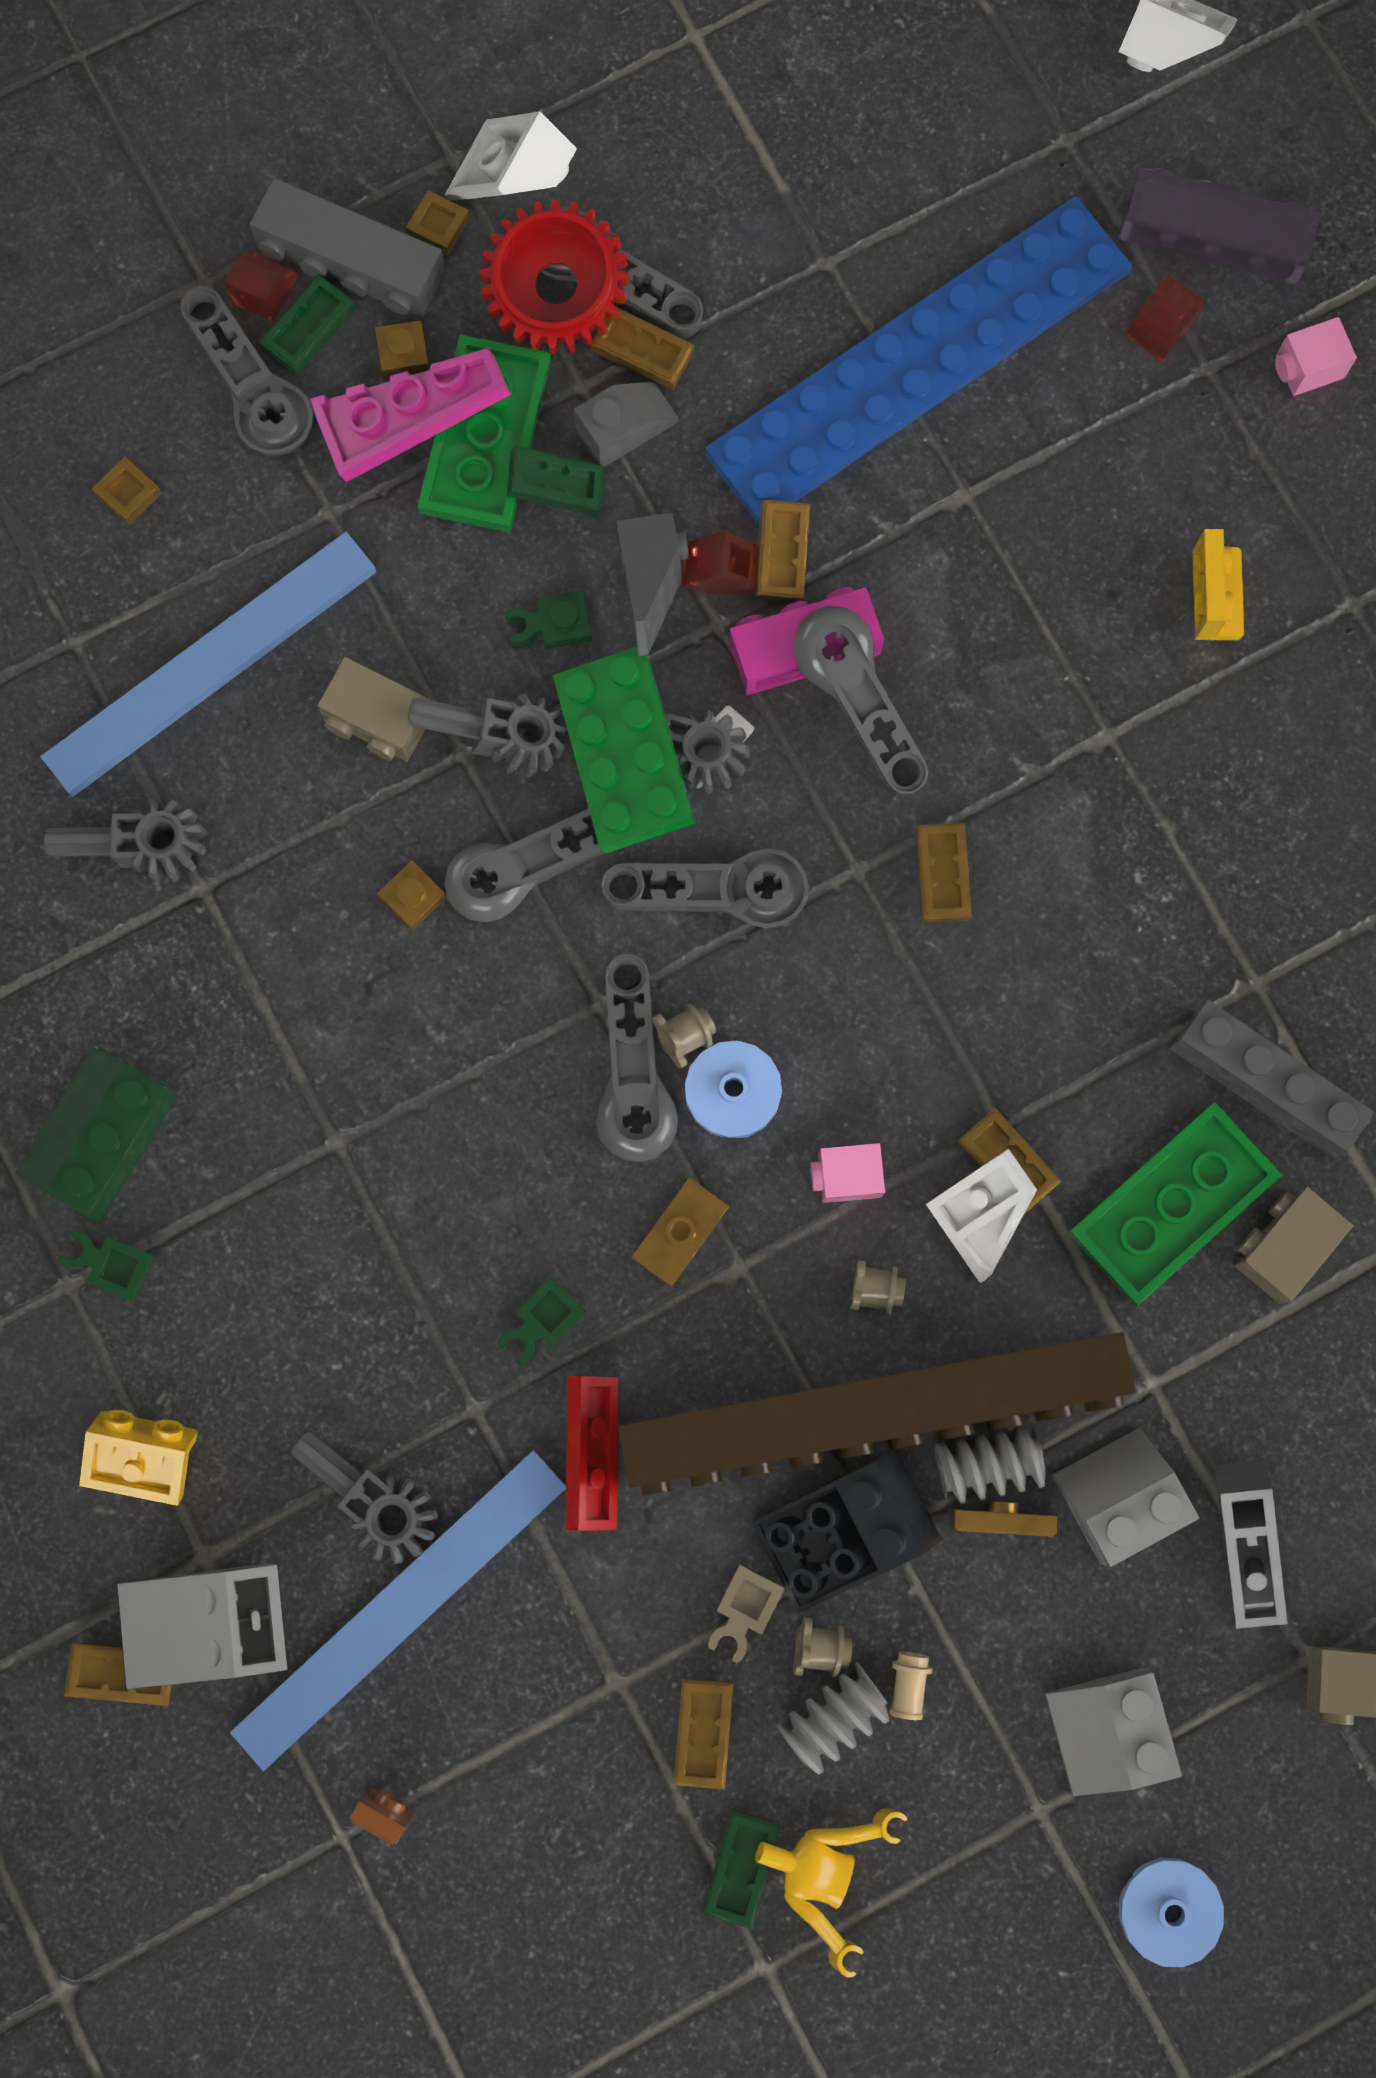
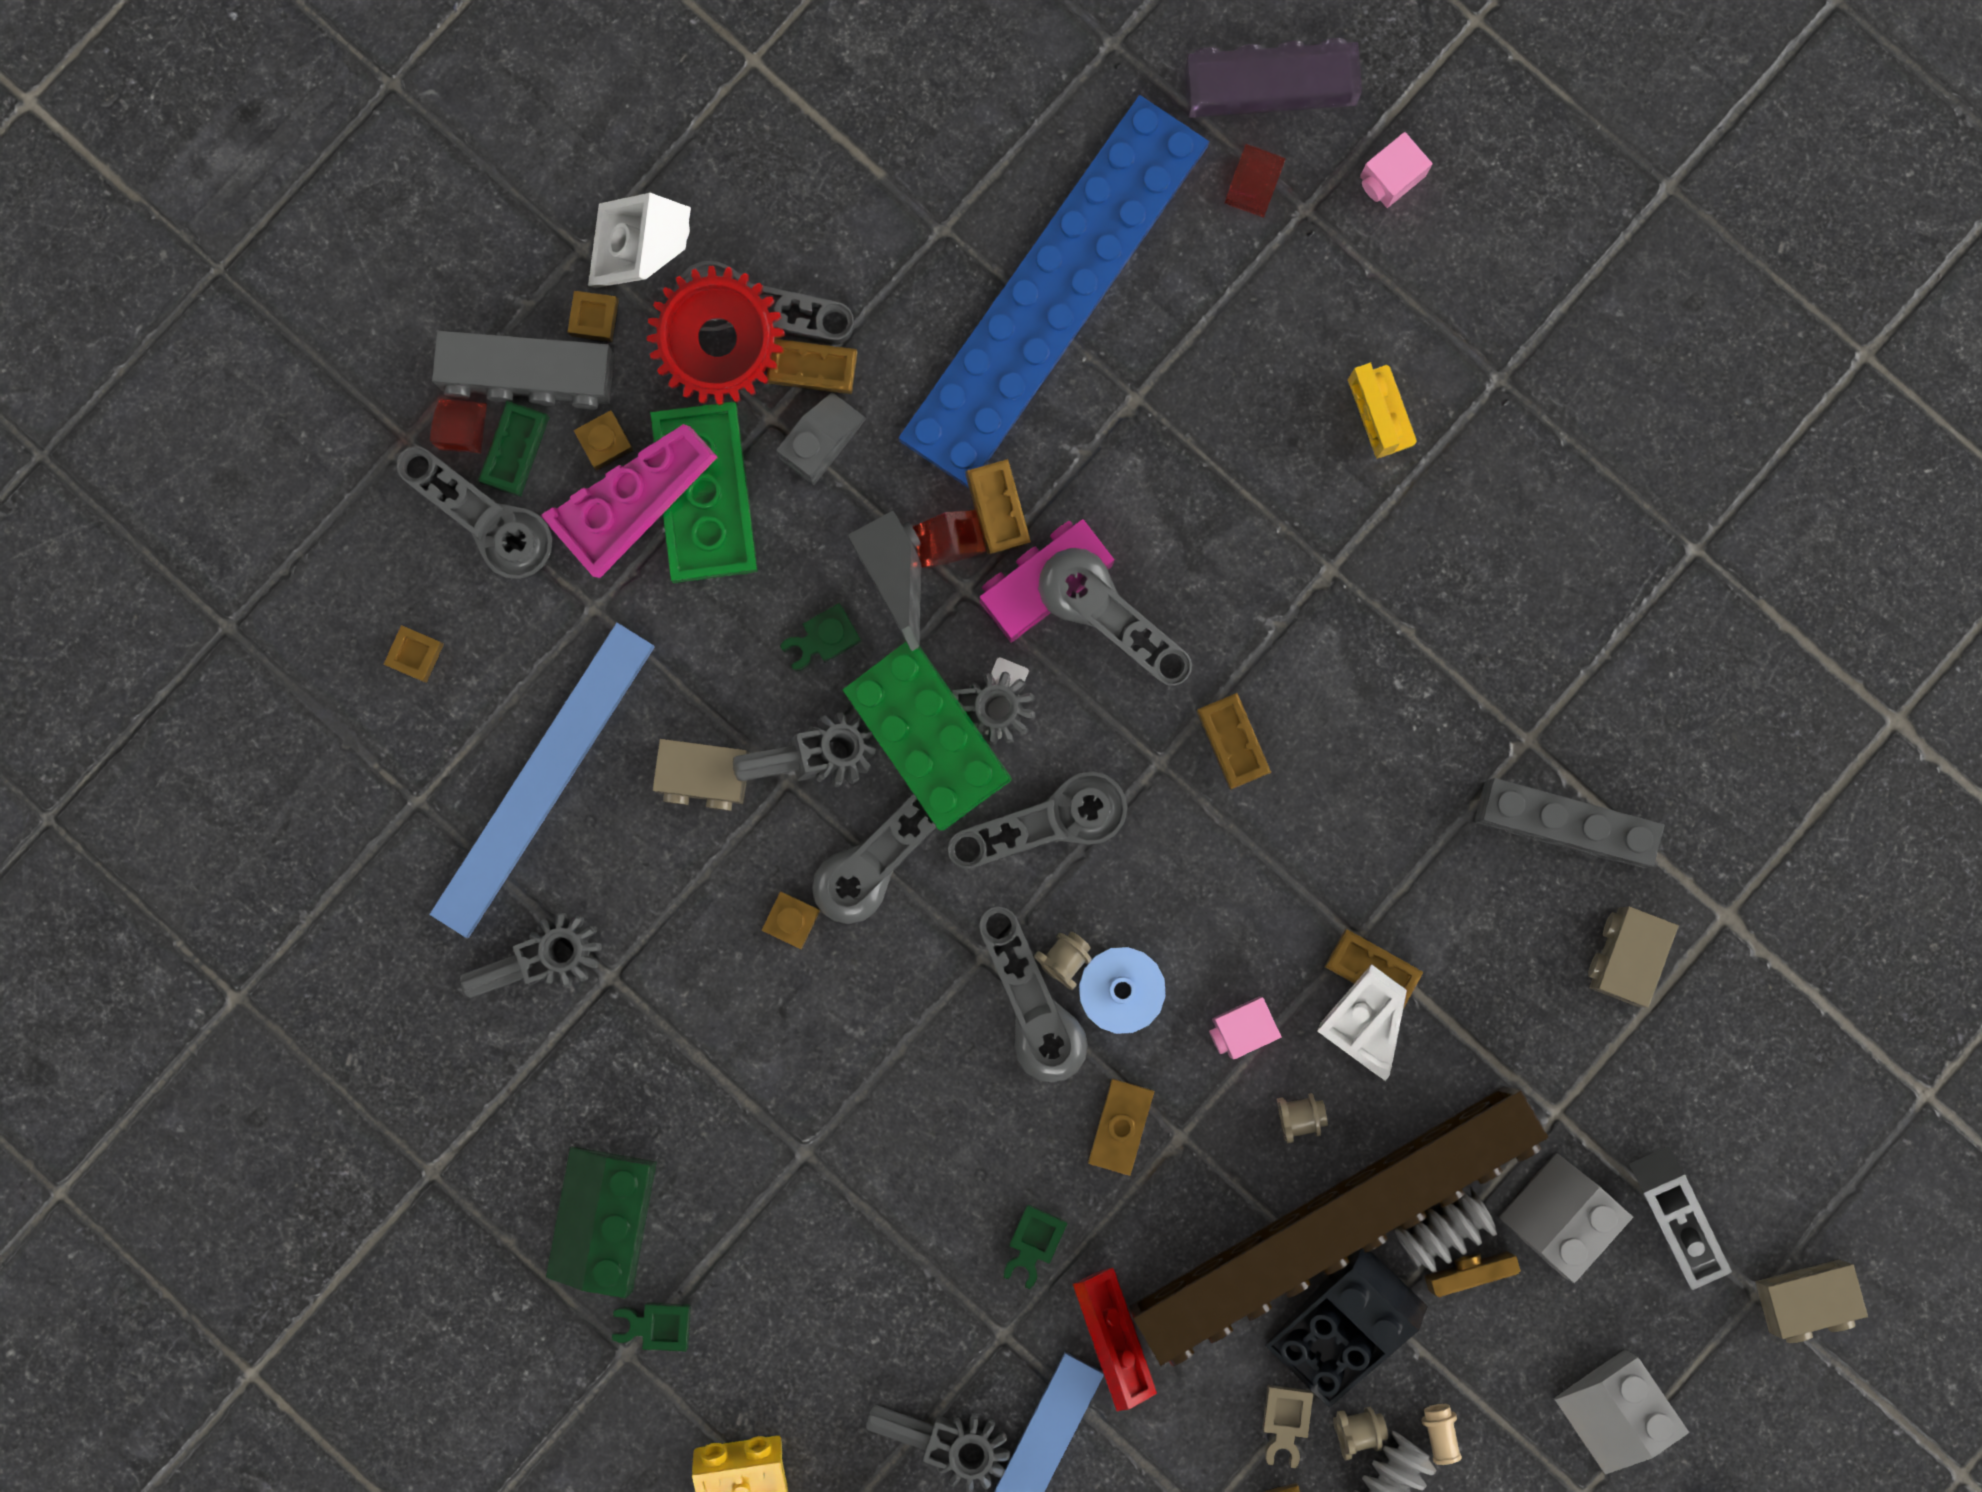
camera: 15 degrees left, 5 degrees up
dark green plate [507,446,604,516] -> none
green plate [1068,1102,1282,1307] -> none

